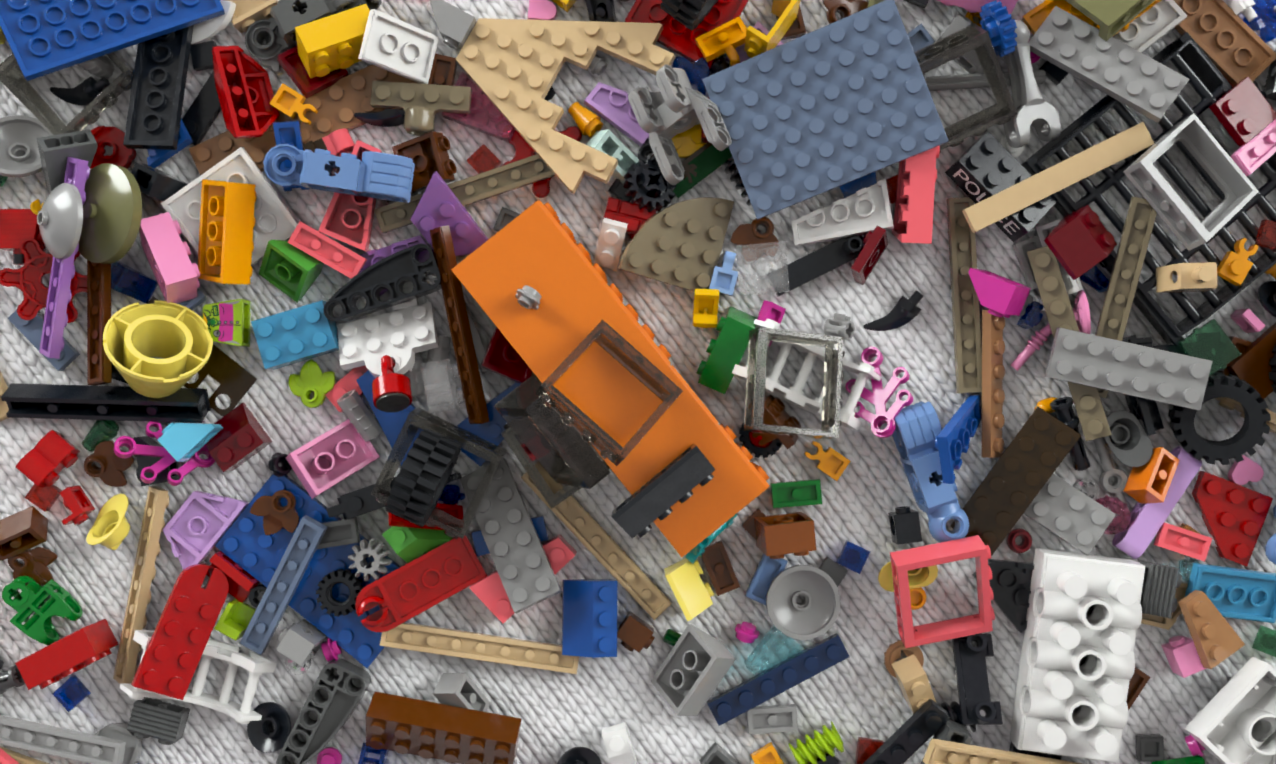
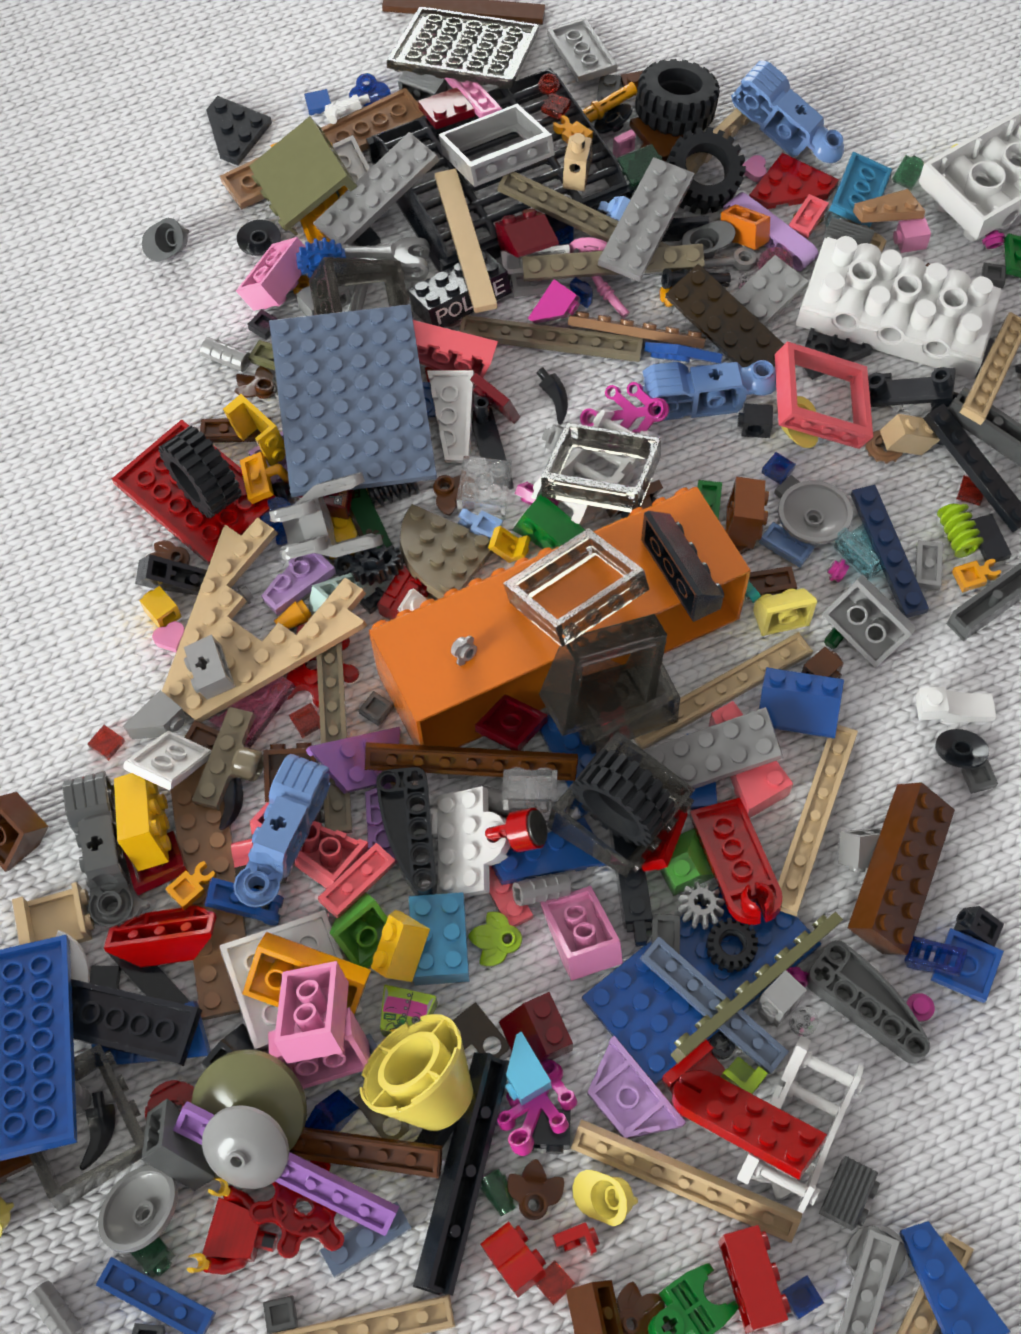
camera: 75 degrees left, 25 degrees down
black dish [247,702,291,753] -> none
reddish brown plate [250,490,299,535] -> none
black plate [268,453,292,477] -> none
light orange plate [804,441,850,481] -> none
dark red plate [1006,528,1032,553] -> none
none -> light grey brick [184,635,235,700]
none -> bright pink brick [274,961,349,1064]
none -> yellow slope [371,910,430,982]
none -> light blue plate [598,196,630,221]
none -> olive plate [670,911,843,1063]

